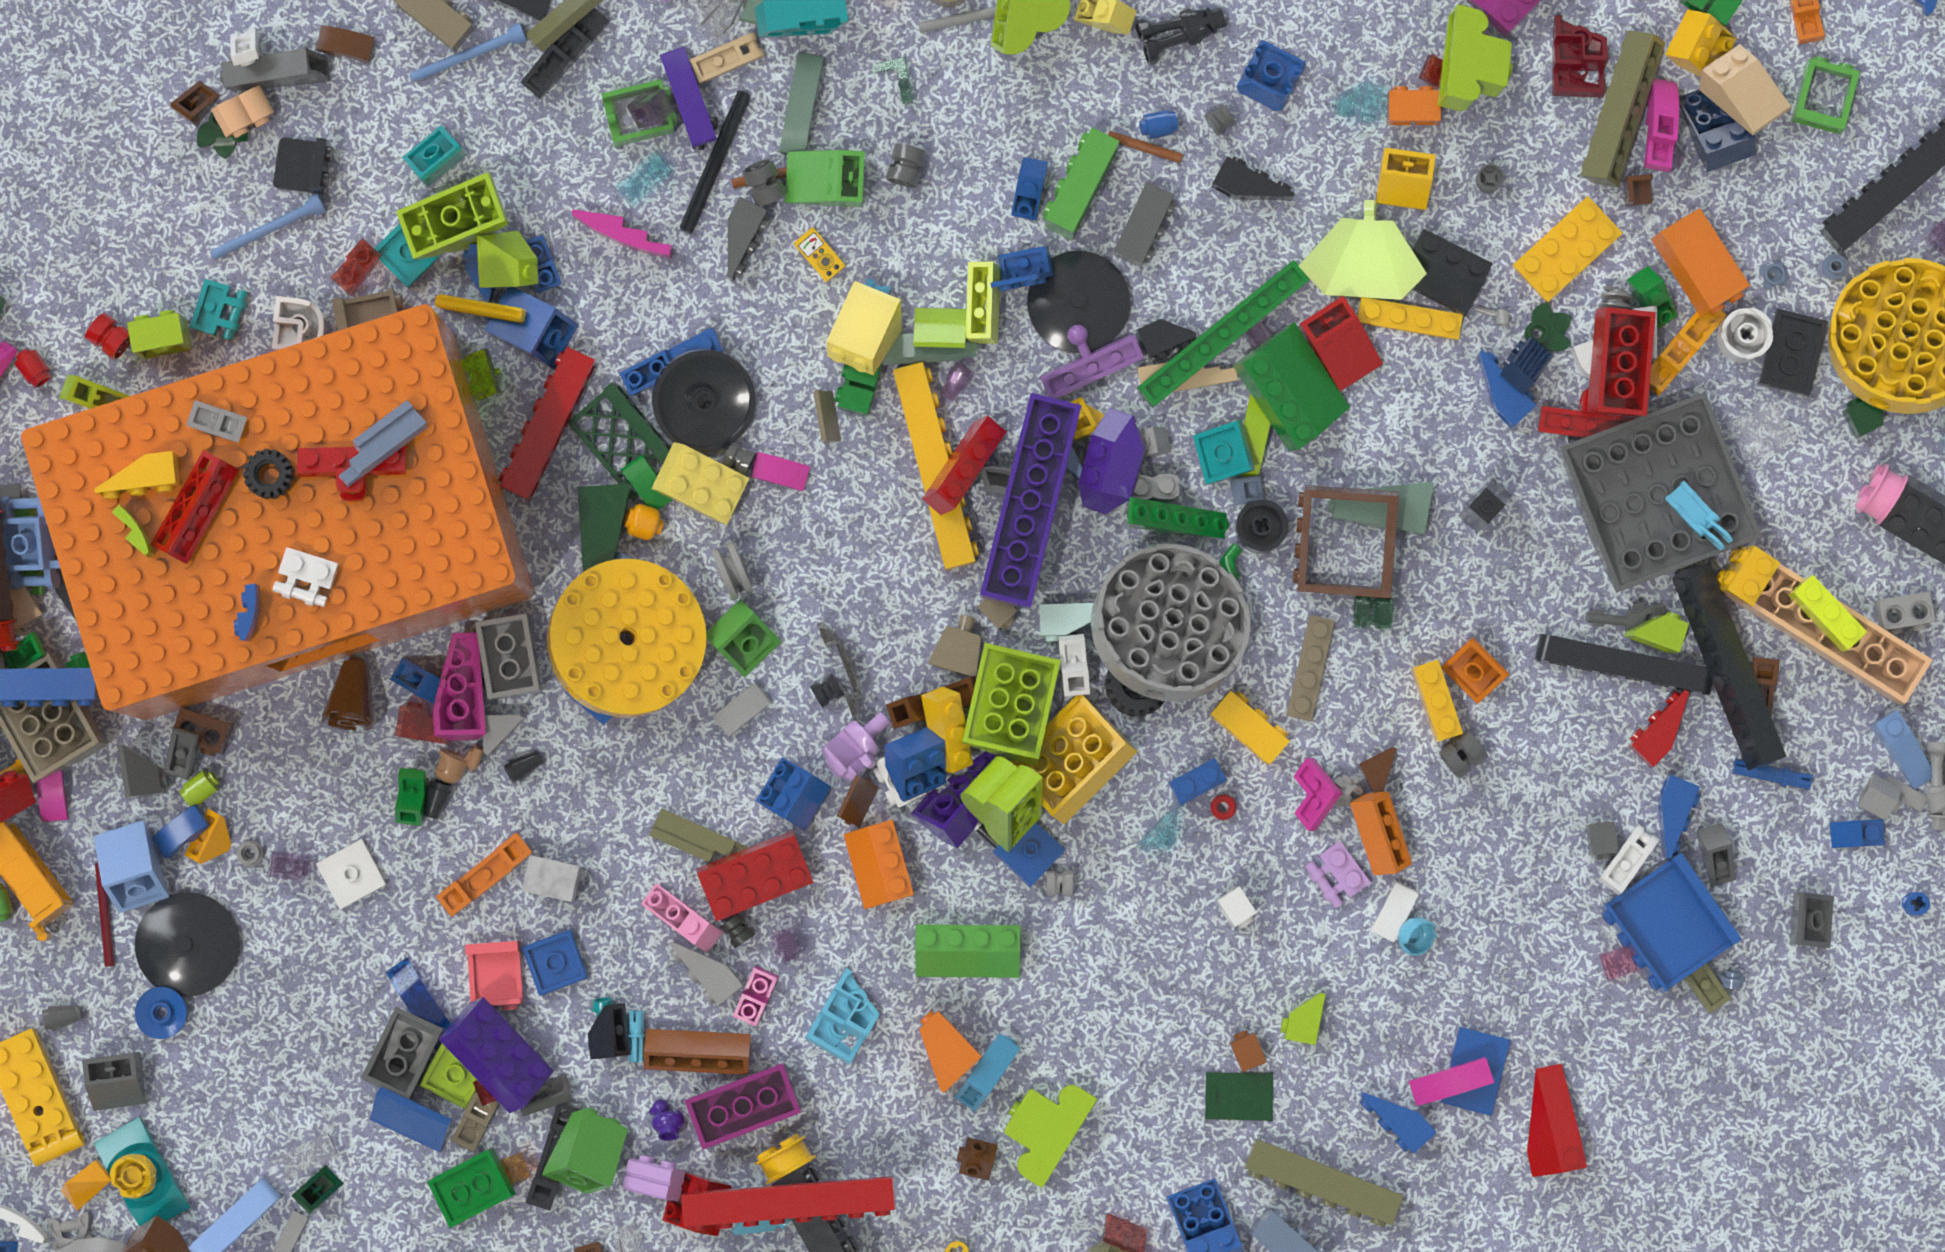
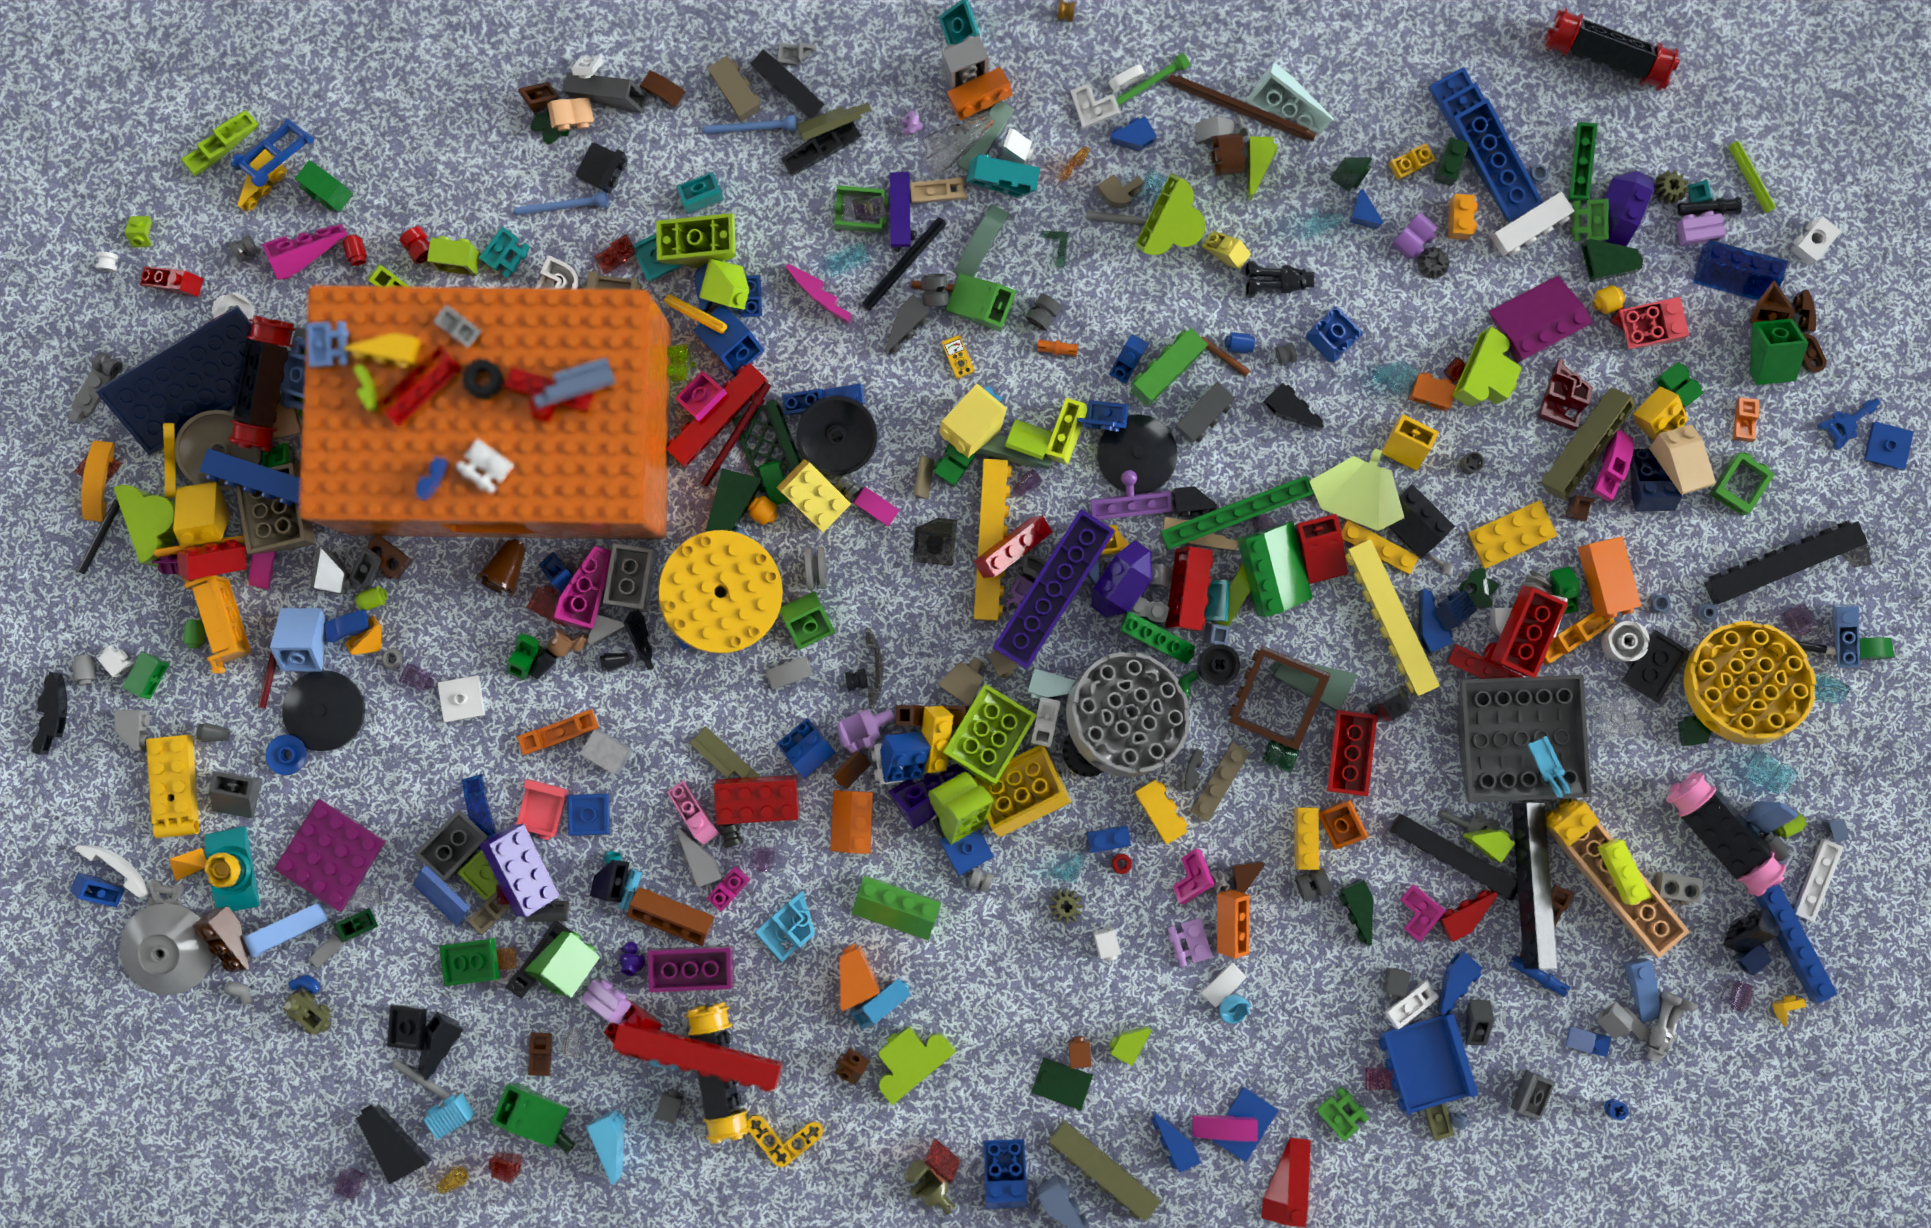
camera: 15 degrees right, 0 degrees up
none -> magenta plate [274,799,386,912]
none -> medium blue plate [307,322,350,368]
none -> black piece [624,610,654,670]
none -> dark pink plate [675,370,727,421]
none -> dark red bar [701,382,772,487]
none -> clear smoke slope [913,518,958,566]
none -> medium lavender plate [1006,575,1034,610]
none -> orange pin [1037,339,1078,357]
none -> olive gear [1049,888,1084,924]
none -> red slope [1165,546,1214,631]
none -> dark grey slope [1185,748,1205,791]
none -> bright green plate [1316,1086,1369,1142]
none -> red slope [1327,710,1378,796]
none -> dark green slope [1338,879,1373,947]
none -> light yellow brick [1345,539,1440,696]
none -> dark pink plate [1400,884,1446,942]

